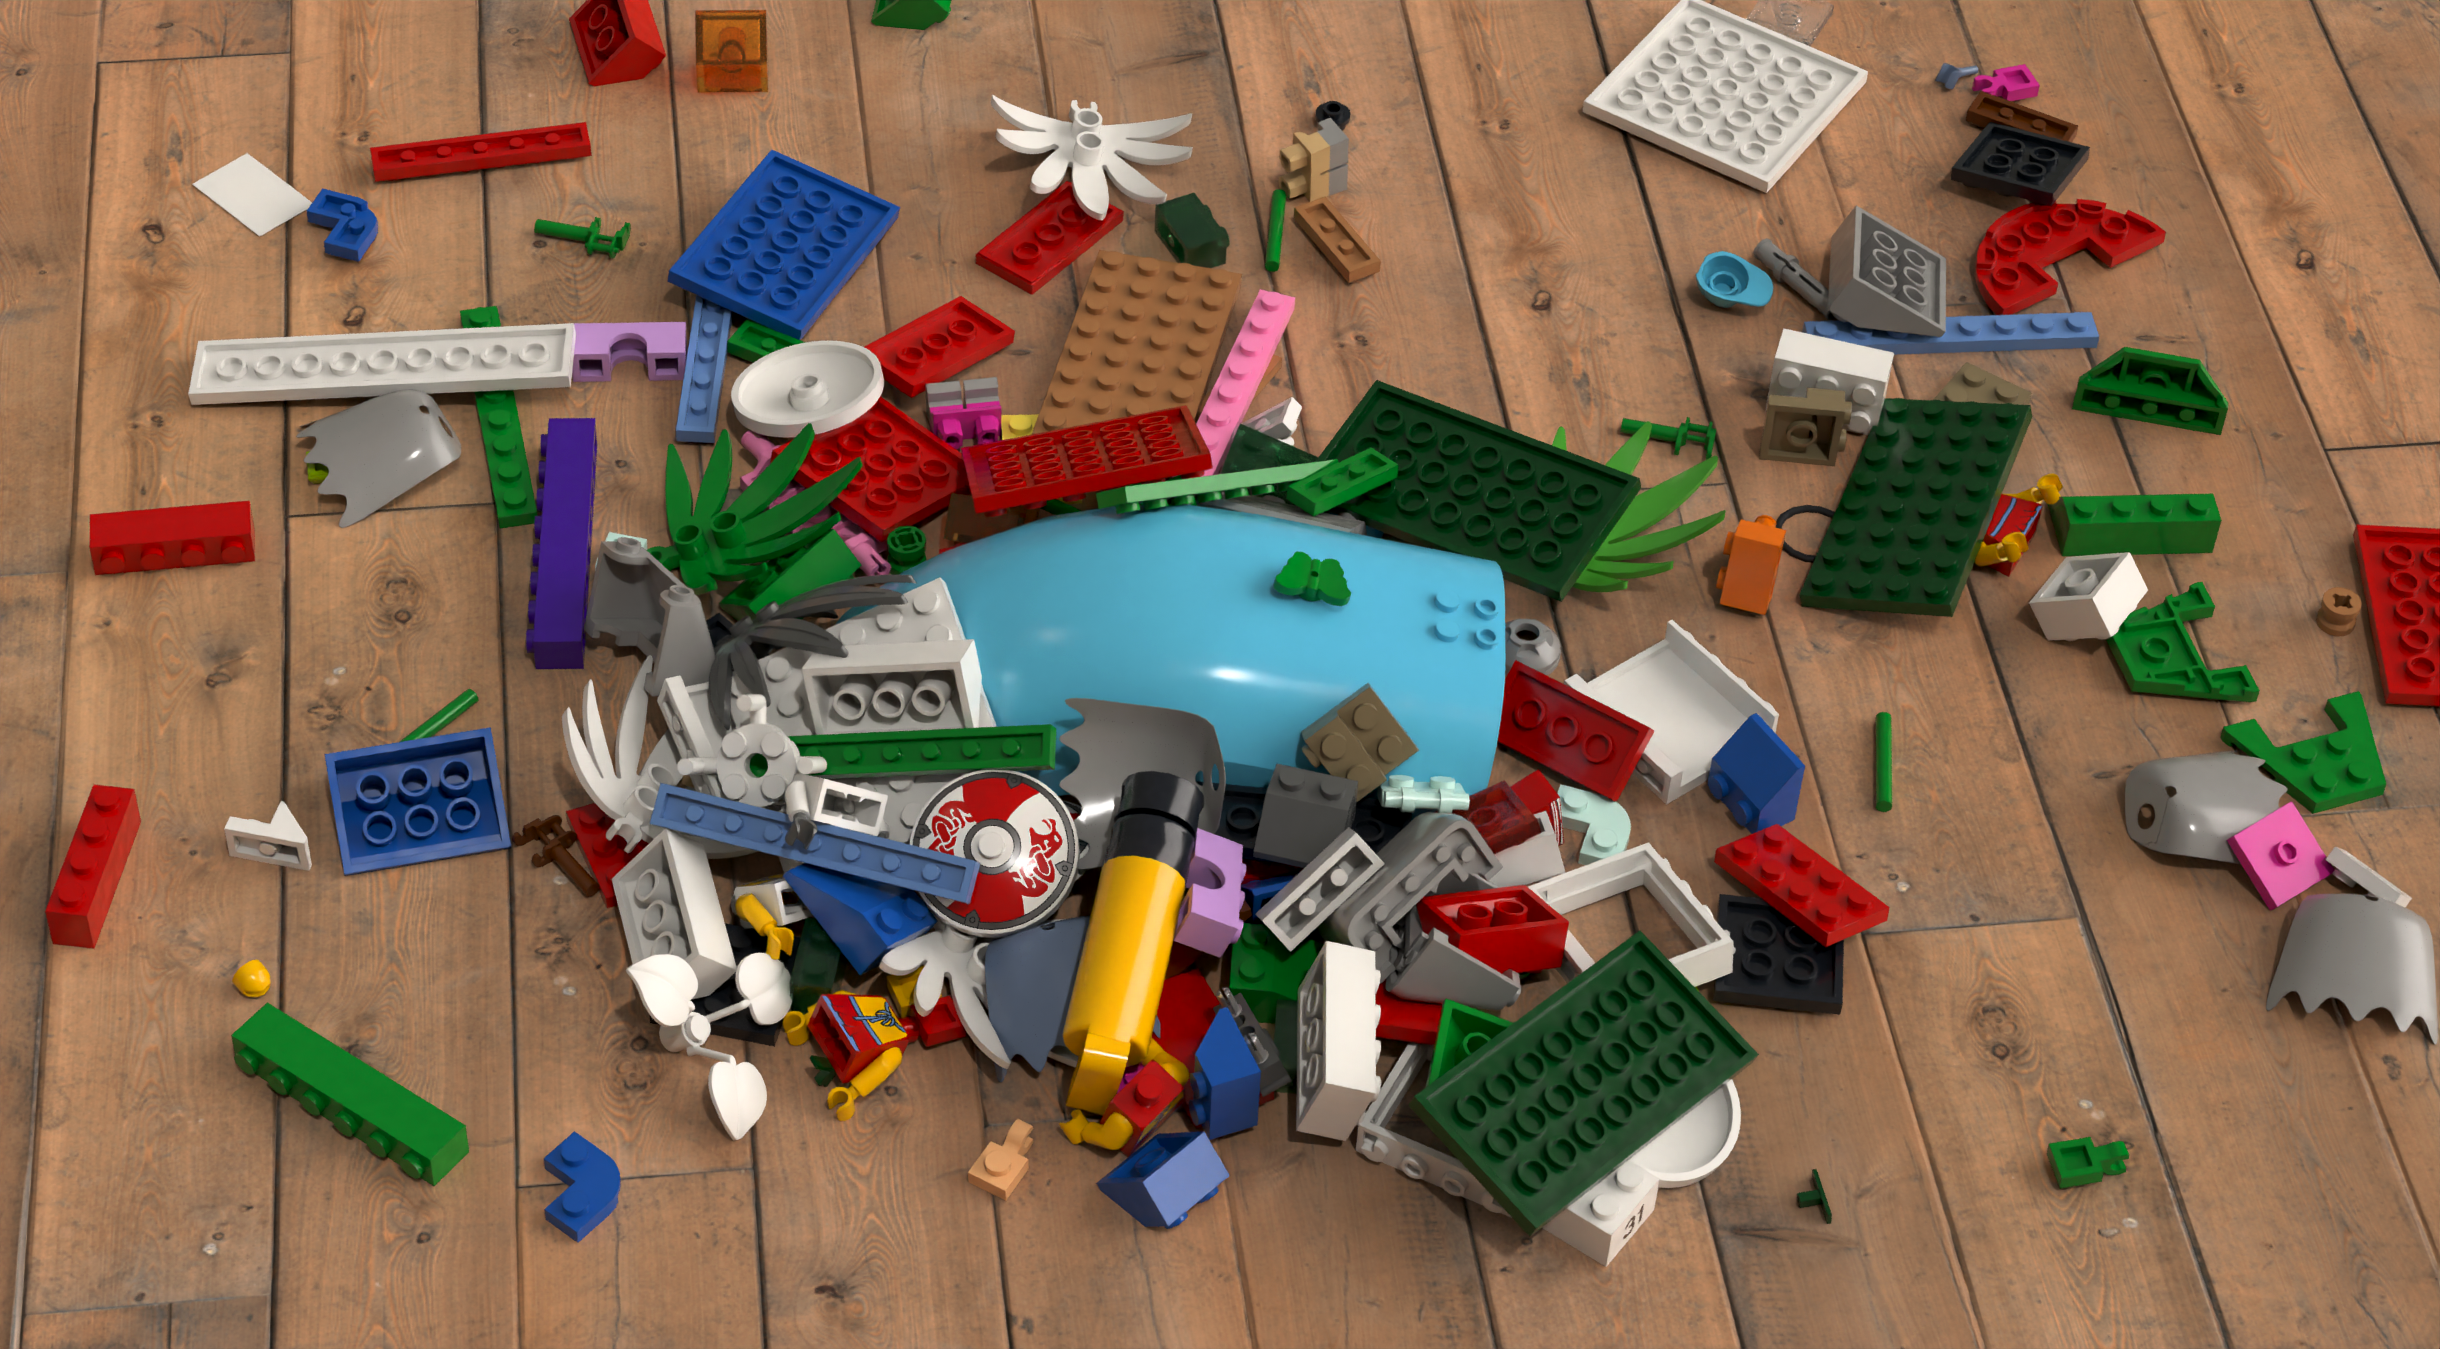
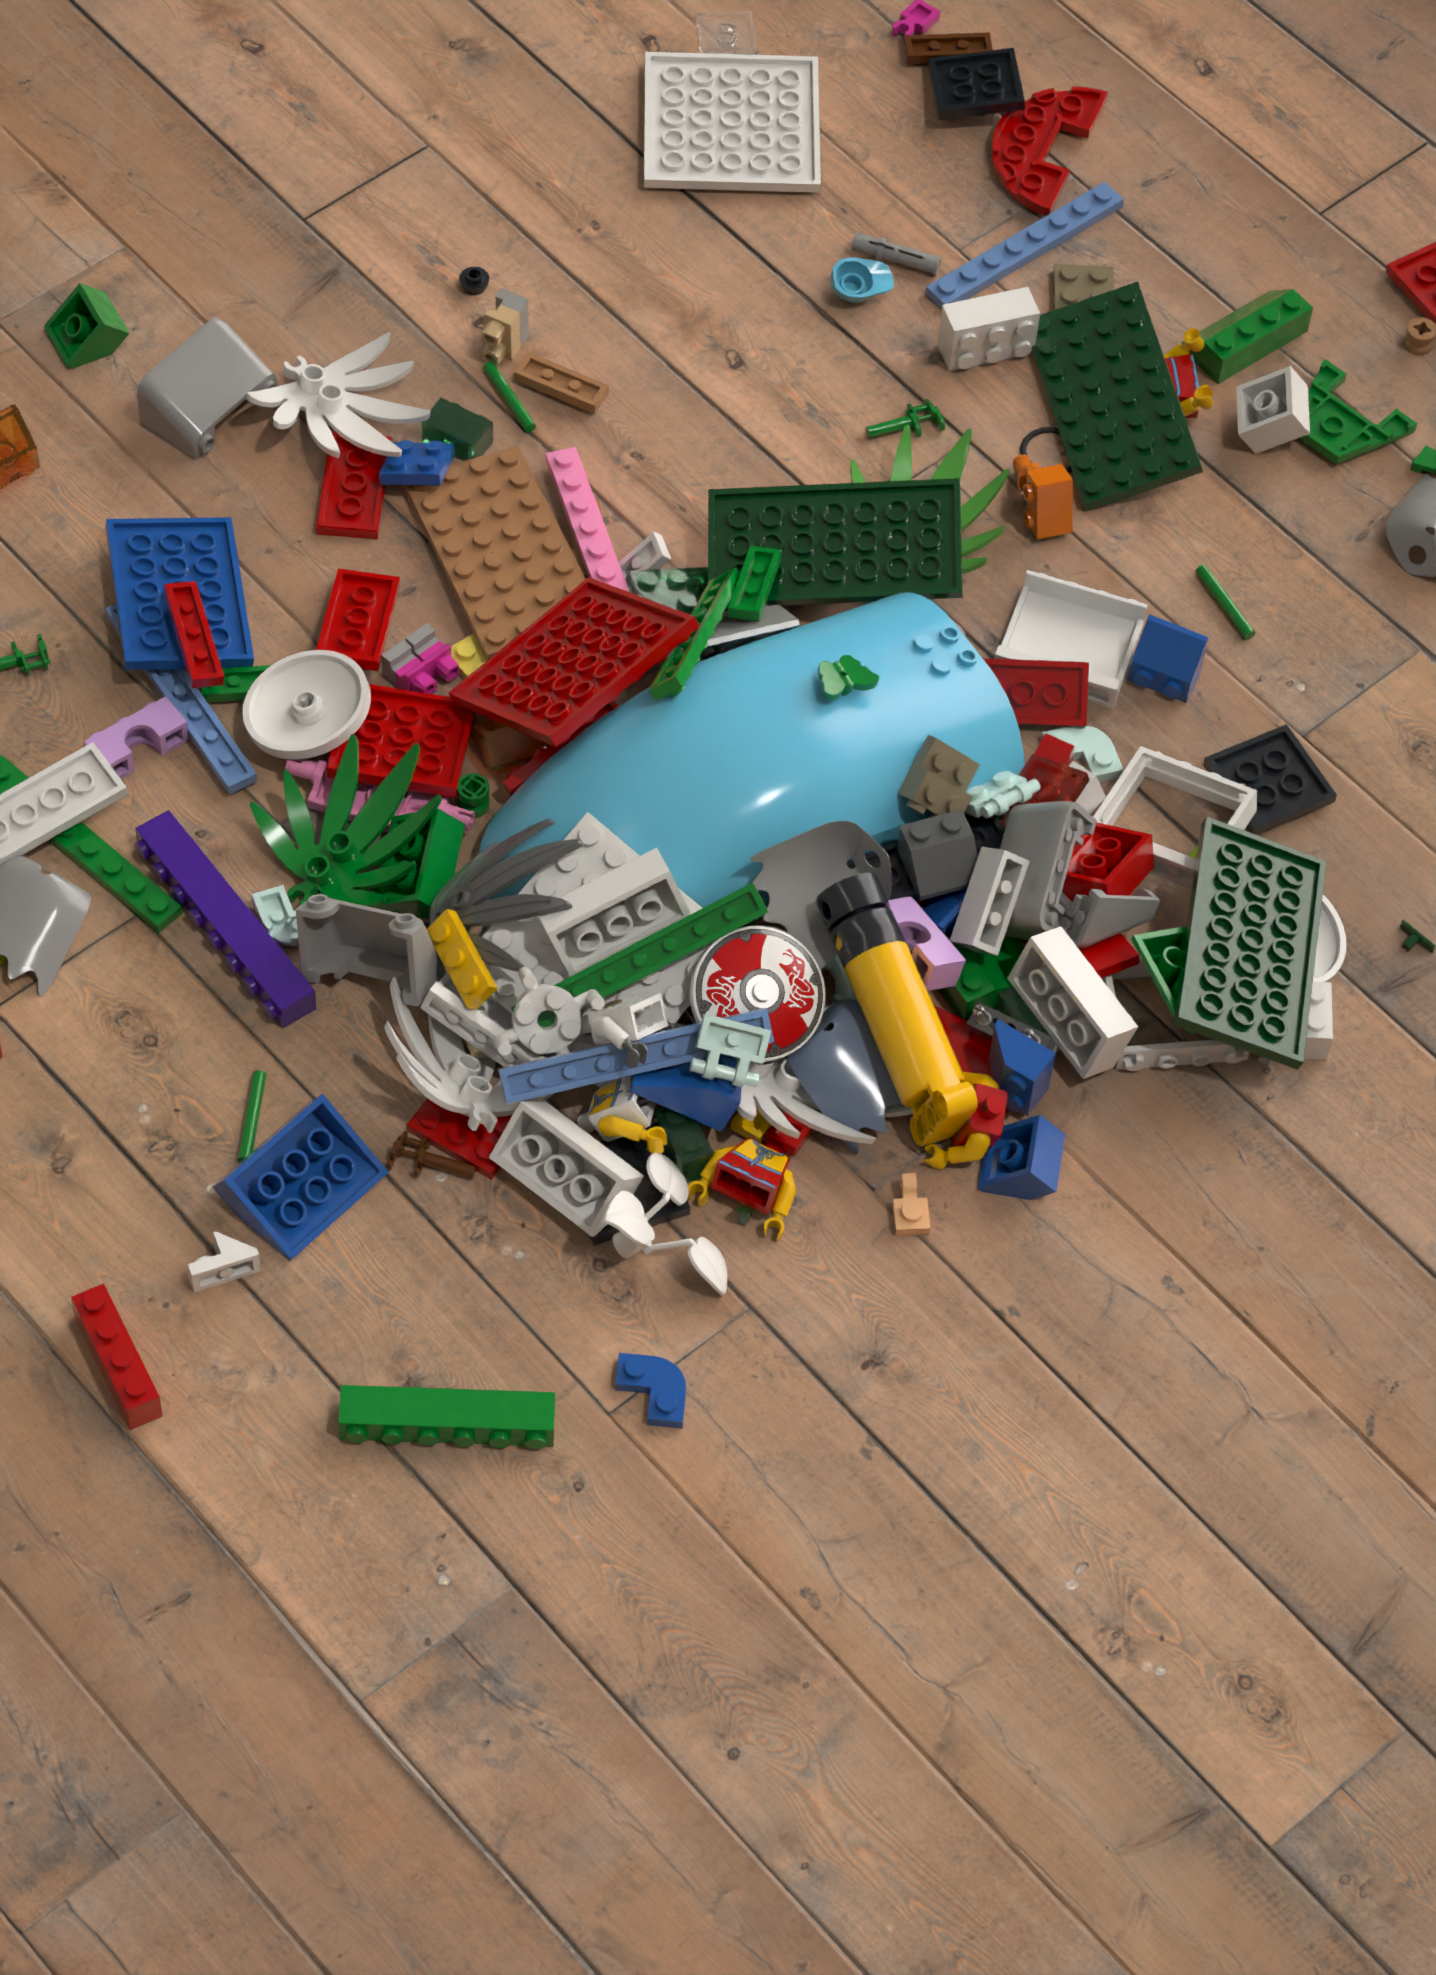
camera: 35 degrees left, 10 degrees up
yellow hinge [232,960,271,998] -> none
red plate [1714,824,1890,947] -> none
dark tan plate [1759,387,1852,466] -> none
light grey slope [1828,205,1946,337] -> none
sand blue hand [1935,63,1978,89] -> none
green wedge [2072,347,2229,435] -> none
none -> light grey windscreen [137,317,277,460]
none -> red plate [163,581,224,688]
none -> blue plate [379,440,455,485]
none -> yellow plate [427,909,498,1010]
none -> light aqua plate [690,1014,771,1087]

